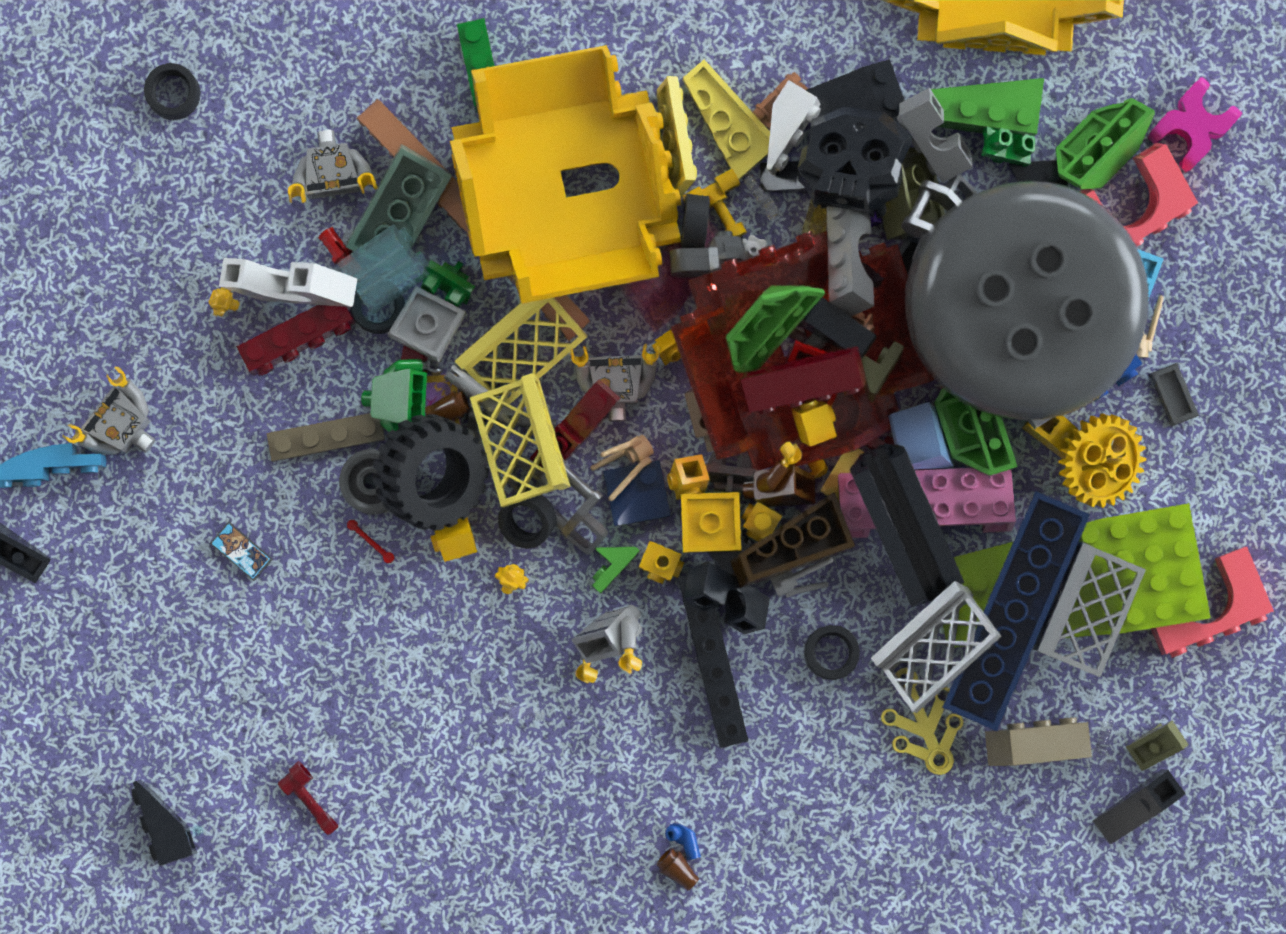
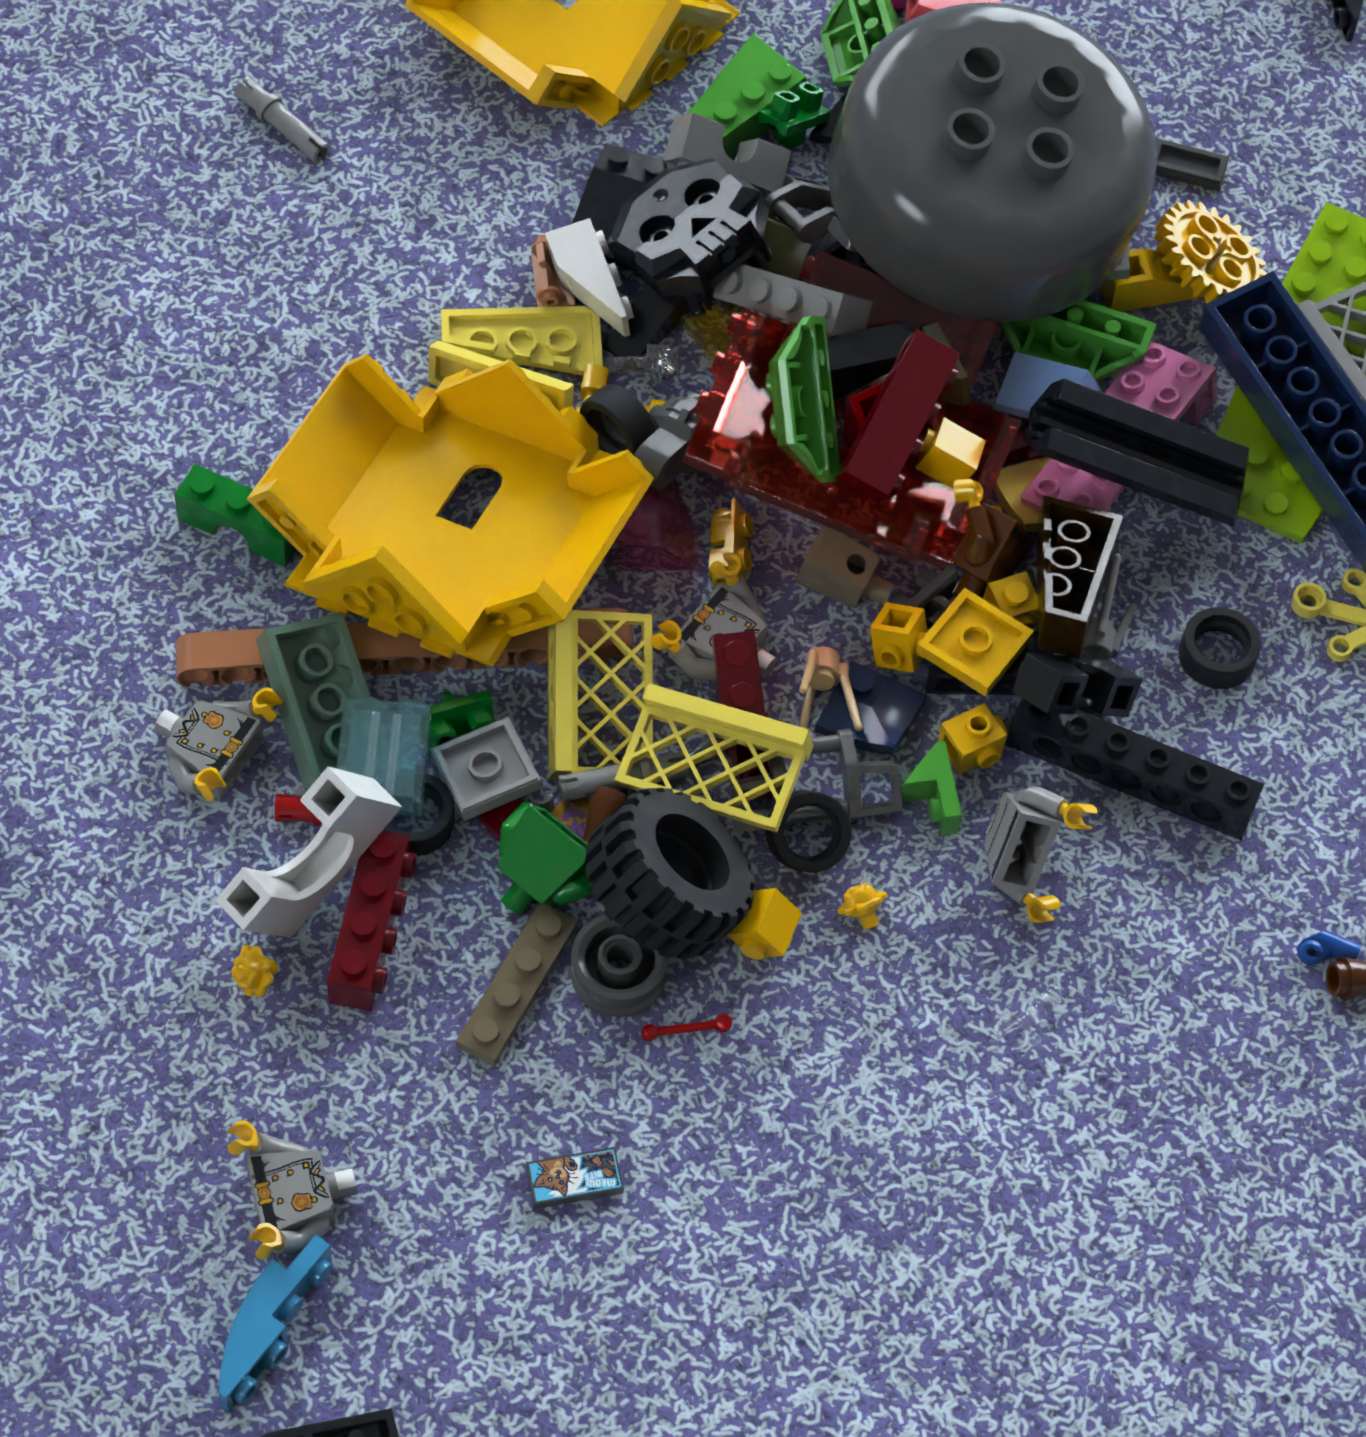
camera: 55 degrees left, 25 degrees down
dark red brick [278,761,339,835] -> none
light grey fence [871,581,1001,713] -> none

